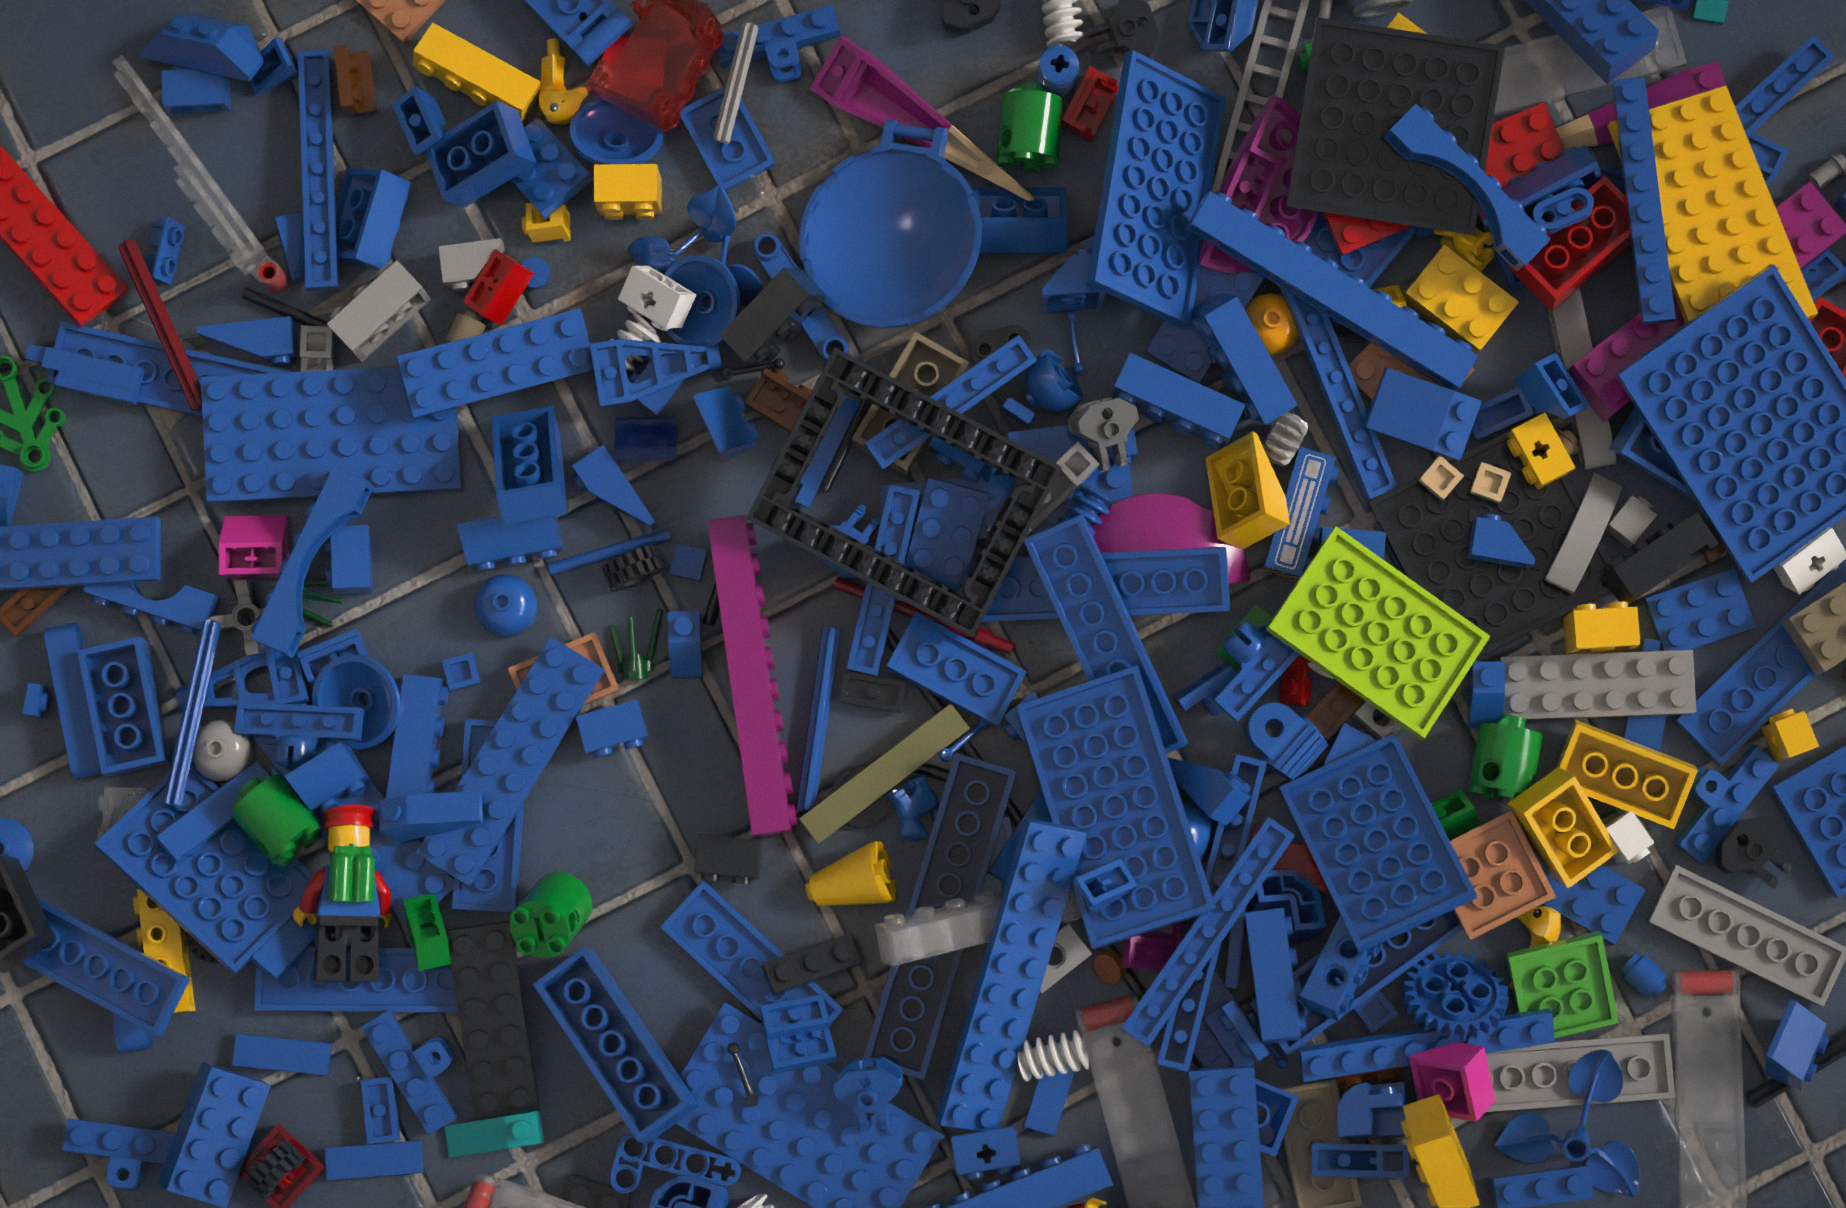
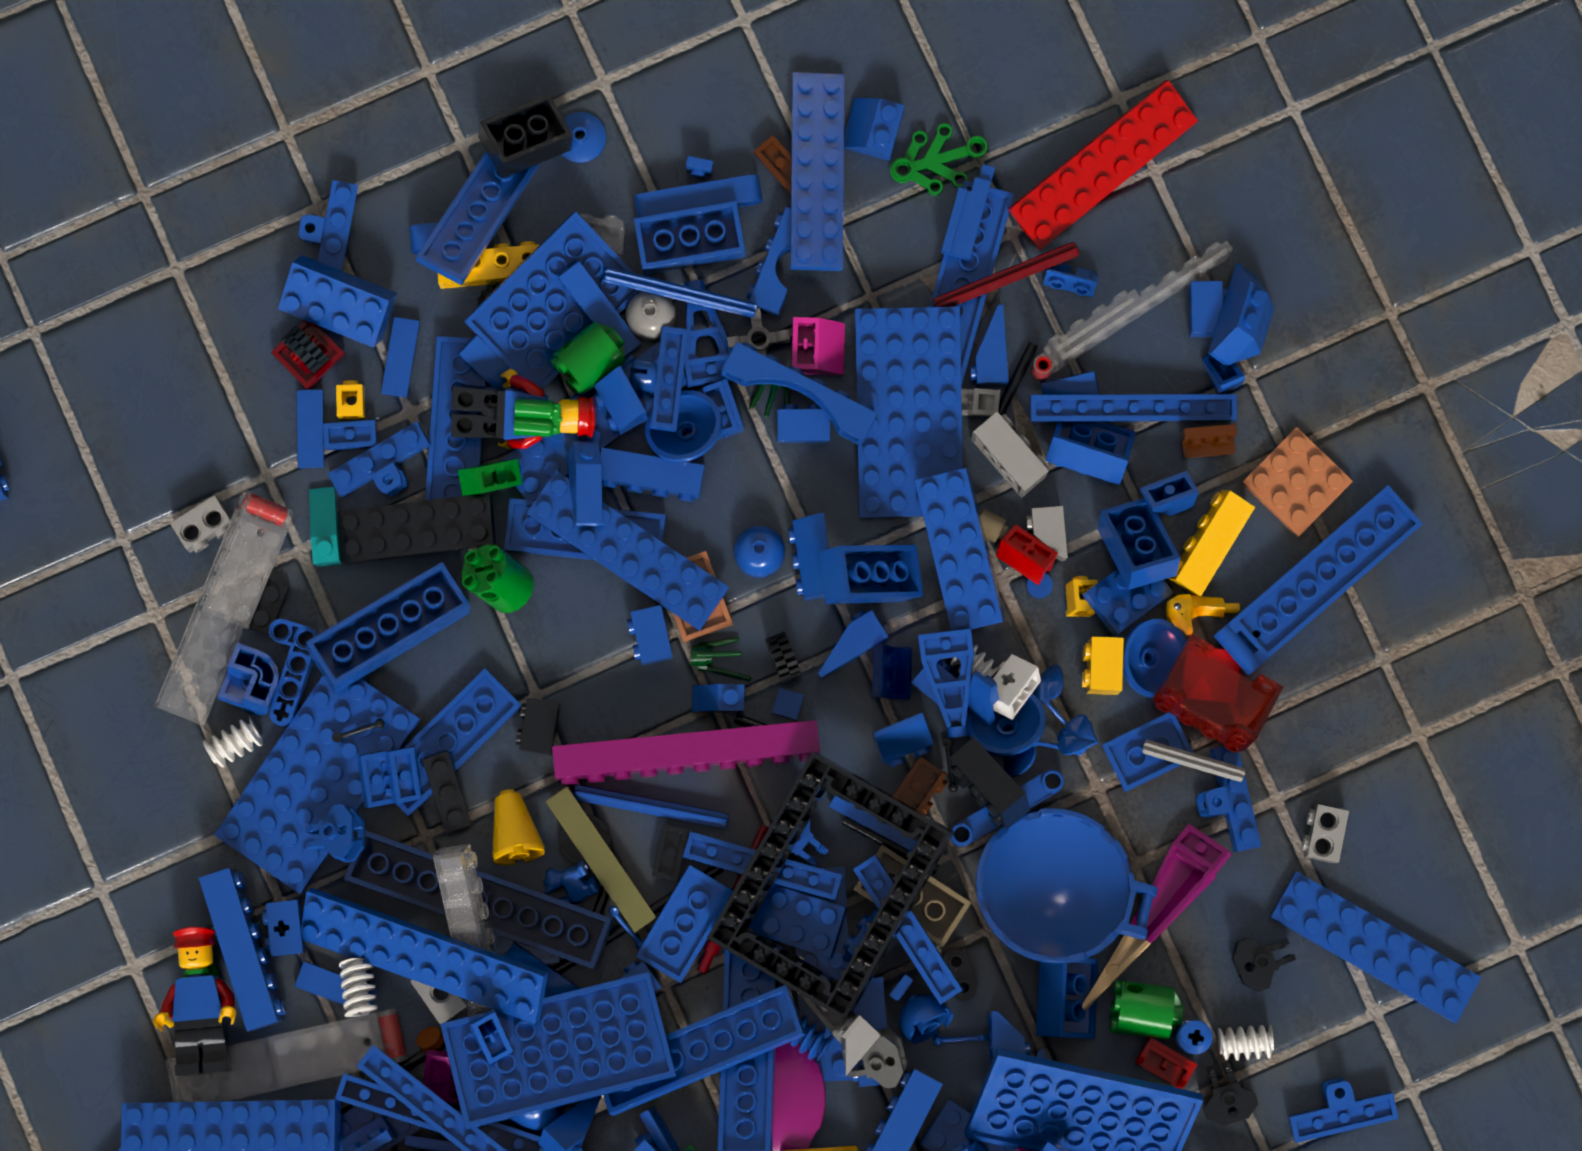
camera: 90 degrees right, 0 degrees up
blue plate [442,652,481,692] -> none
blue bar [548,528,672,576] -> none
none -> yellow brick [336,380,366,420]
none -> light grey slope [836,1013,881,1076]
none -> blue slope [968,671,999,727]

